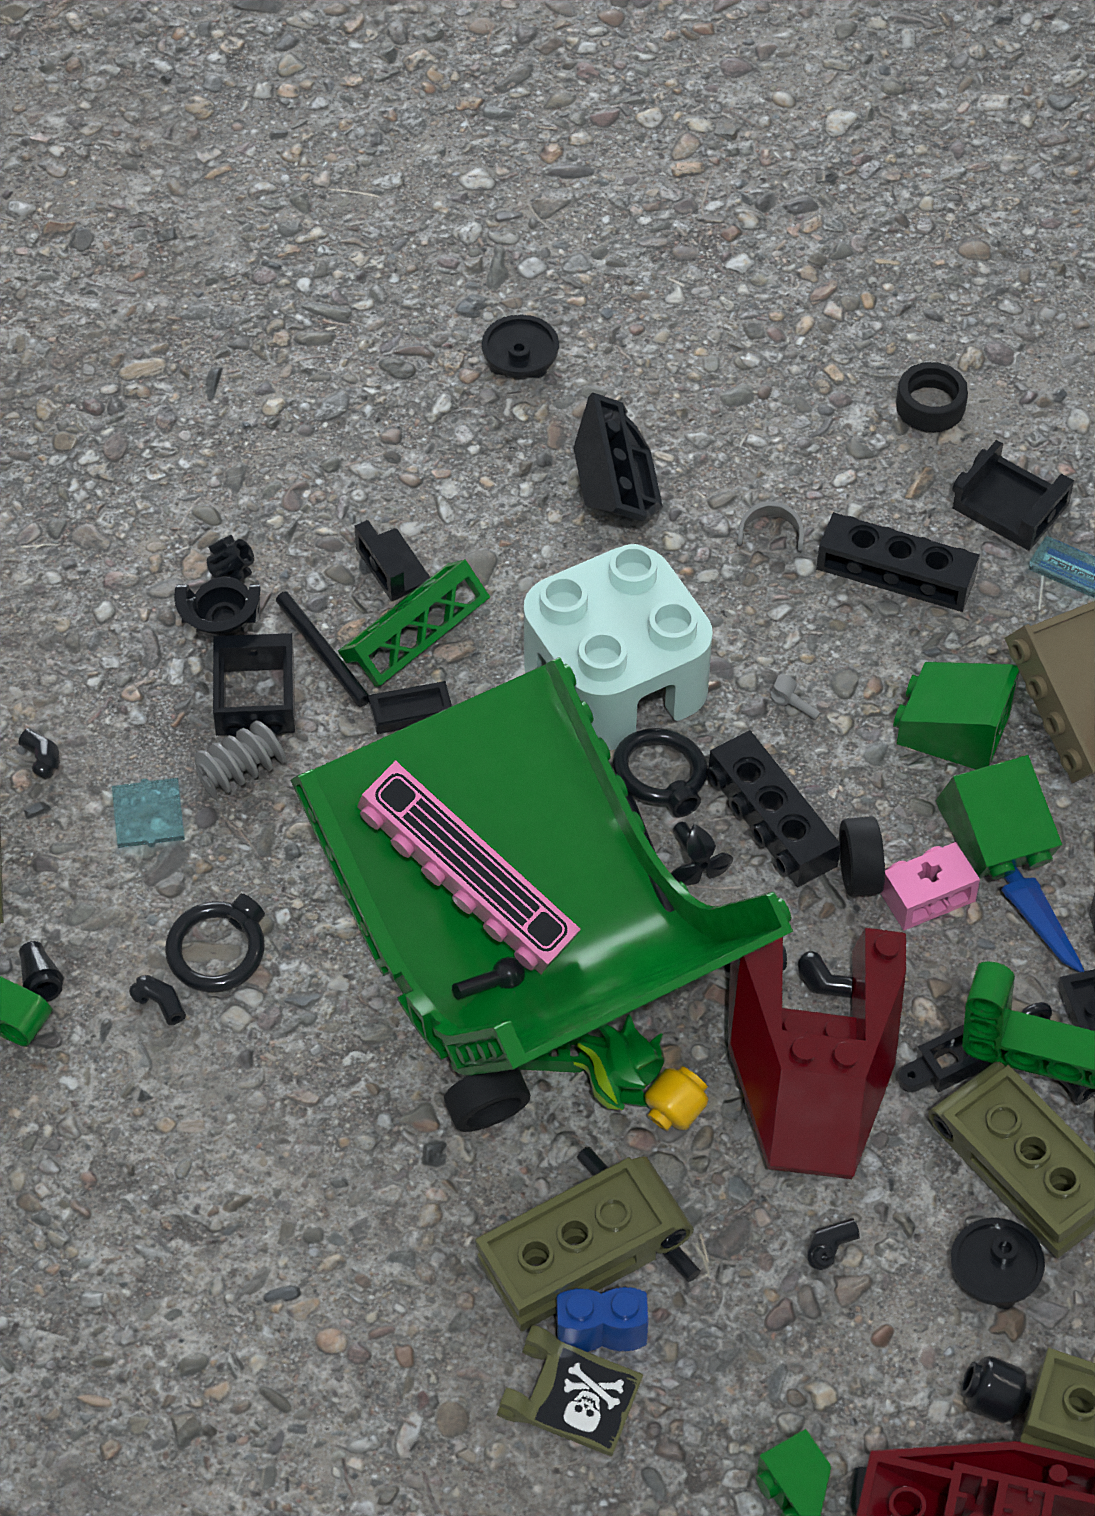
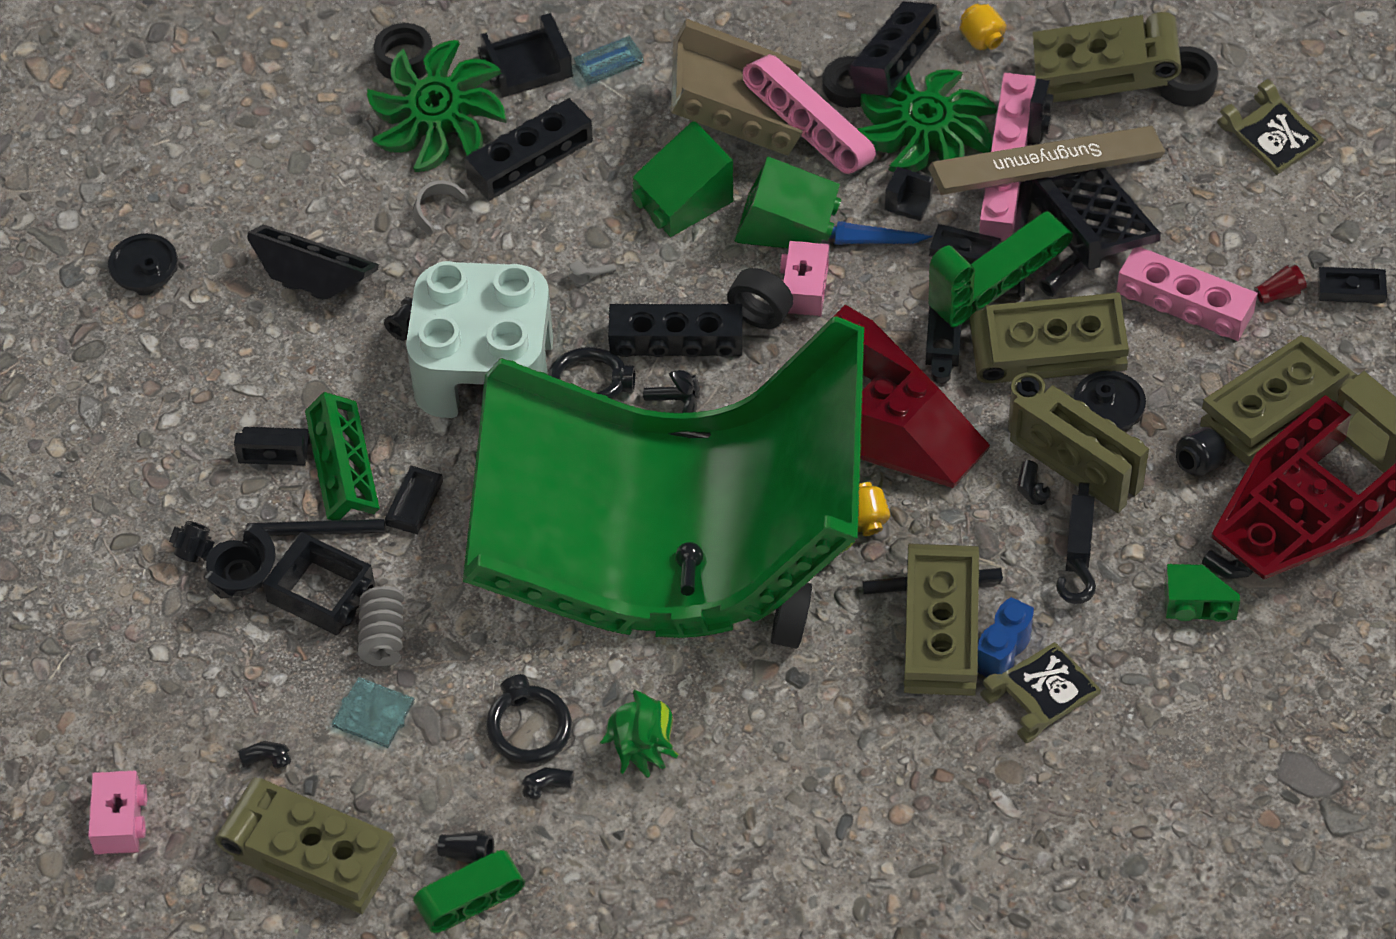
camera: 55 degrees left, 0 degrees up
brick [357,760,581,974] -> none
none -> green piece [367,40,507,172]
none -> green hair [600,689,678,778]
none -> olive hinge [1008,372,1149,514]
none -> black piece [1056,482,1096,604]

